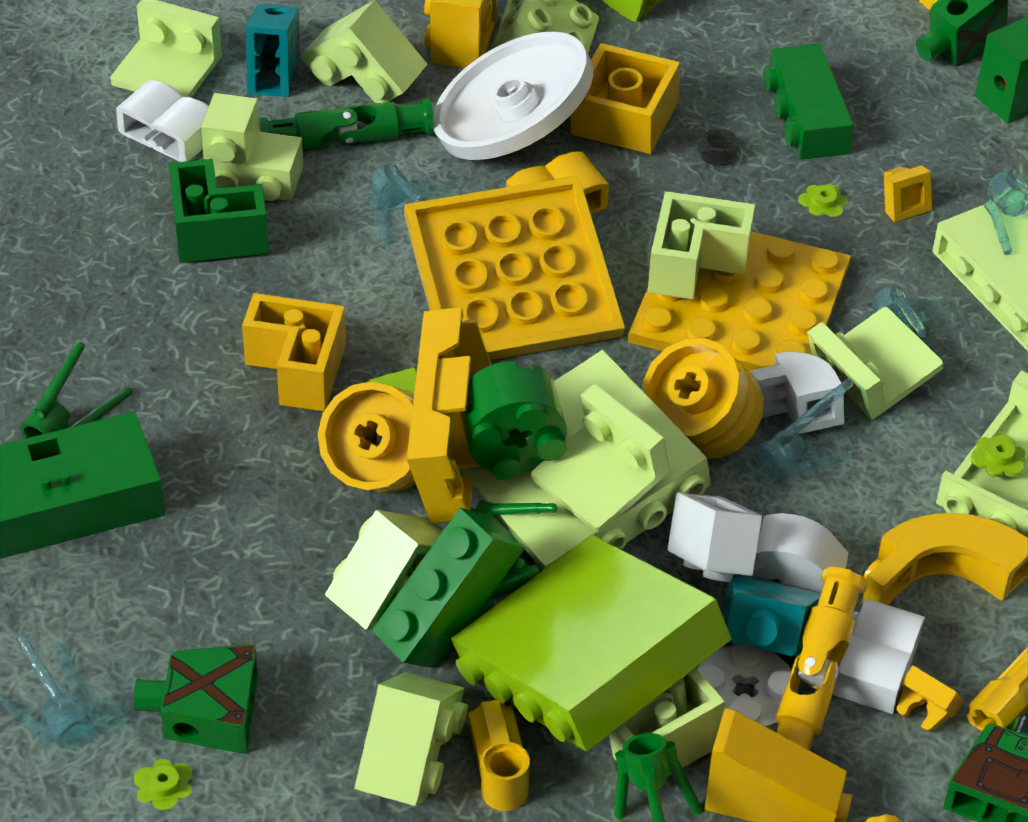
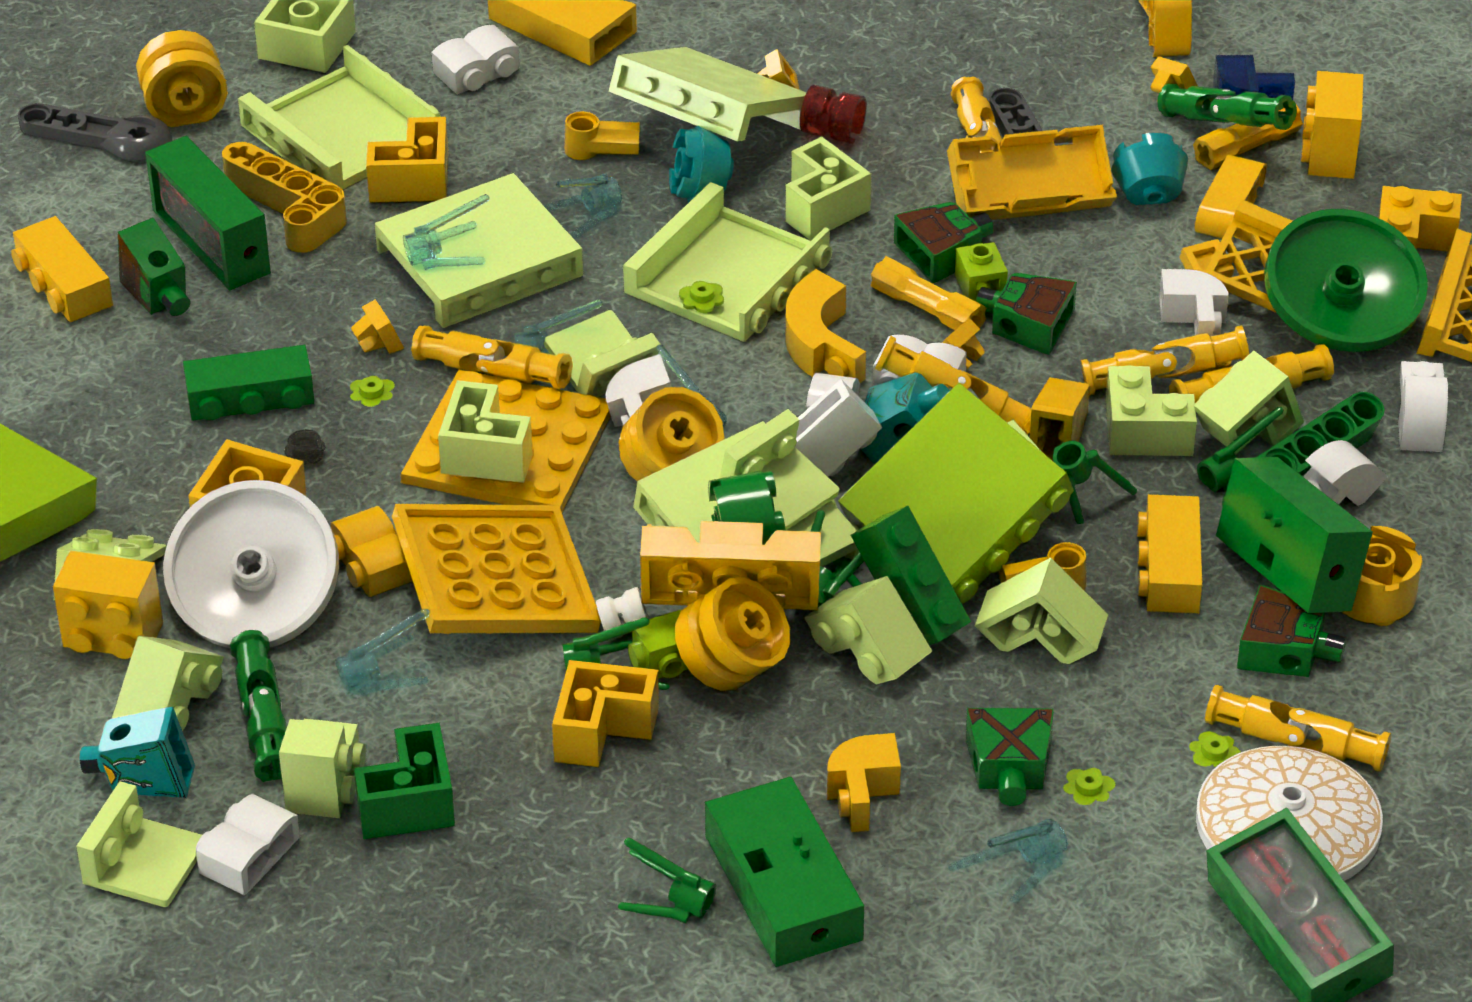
camera: 90 degrees left, 5 degrees down
none -> yellow piece [411,325,573,389]
none -> green plant [562,617,670,690]
none -> yellow brick [827,733,901,832]

